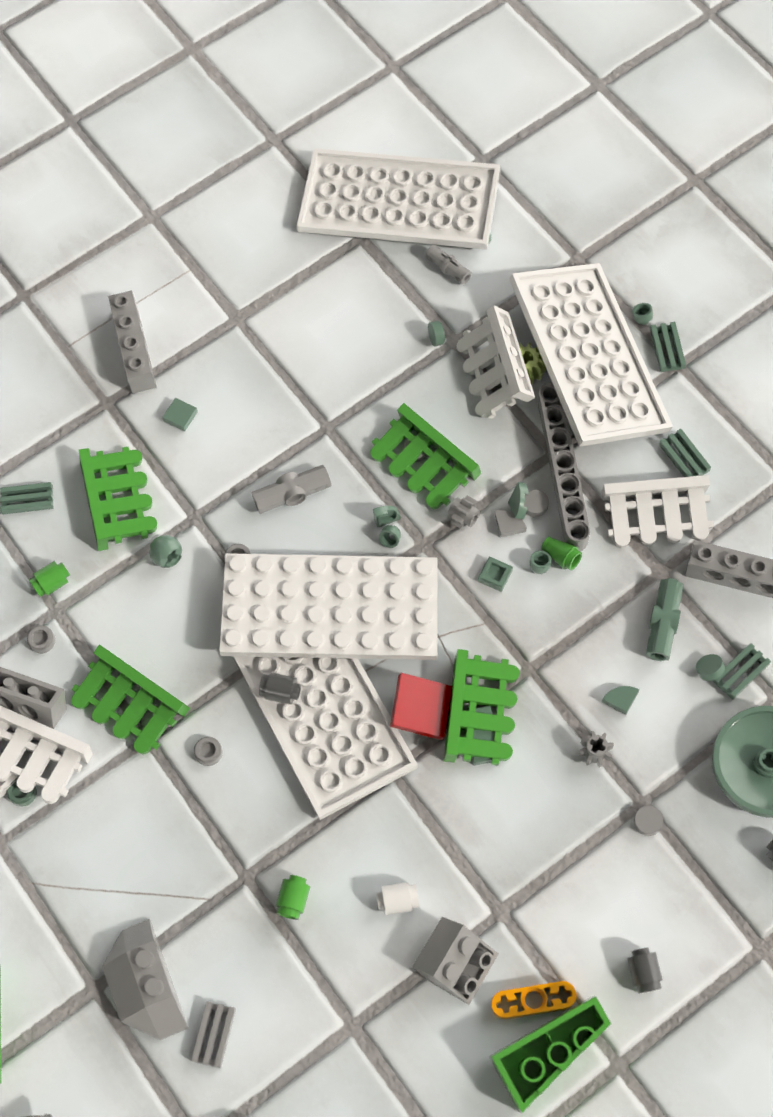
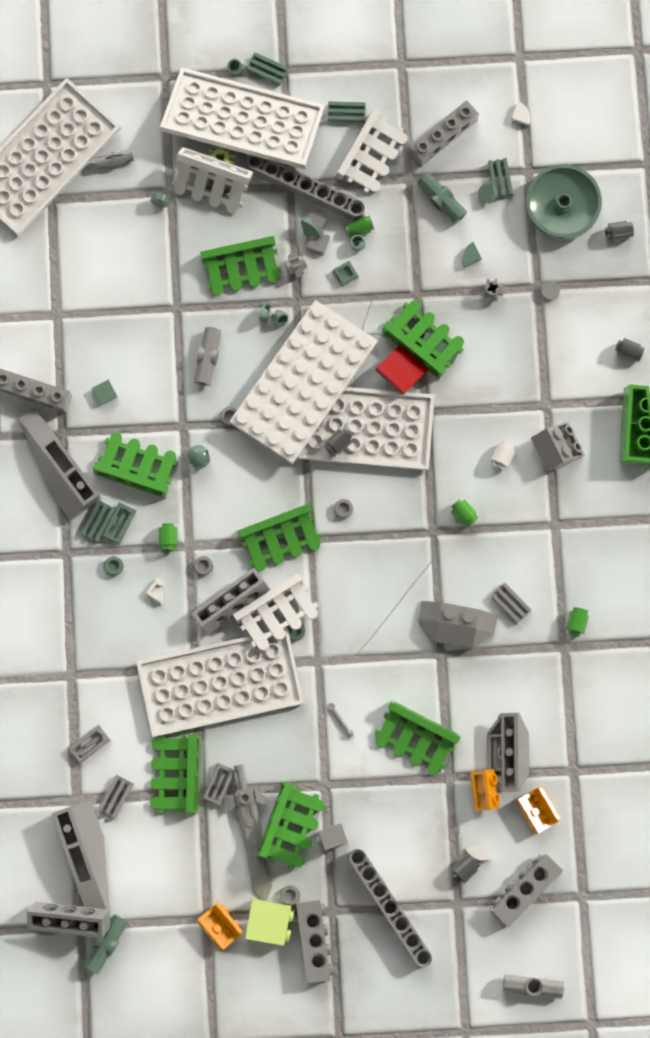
camera: 60 degrees left, 15 degrees up
light orange beam [491,981,576,1020] -> none
none -> light grey wedge [19,408,102,521]
none -> sand green tile [102,502,137,545]

